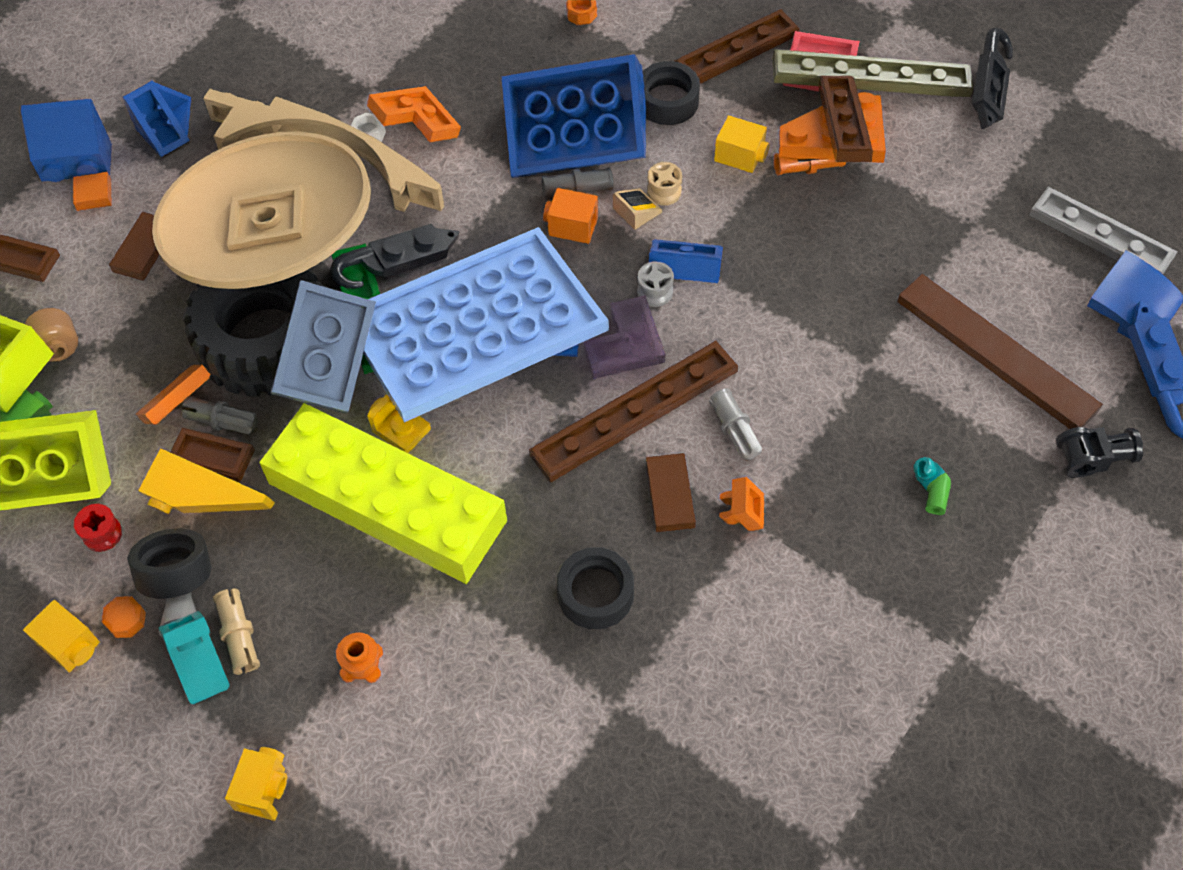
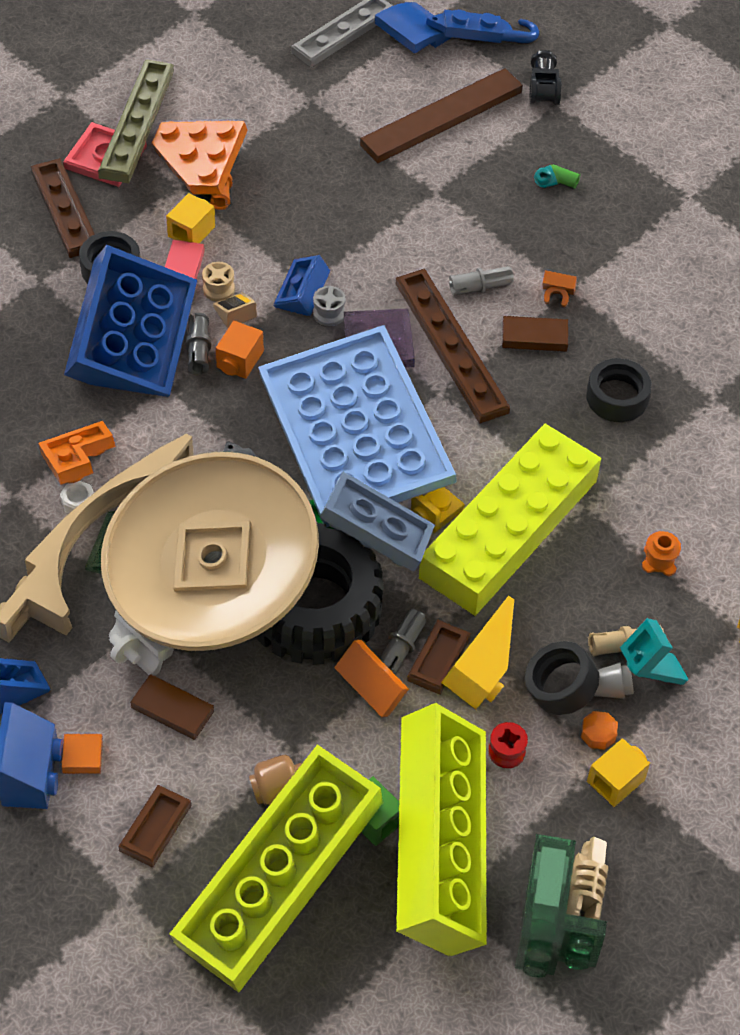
camera: 85 degrees left, 5 degrees down
reddish brown tile [818,76,873,162] -> none
black plate [972,27,1013,130] -> none
none -> coral tile [165,240,205,279]

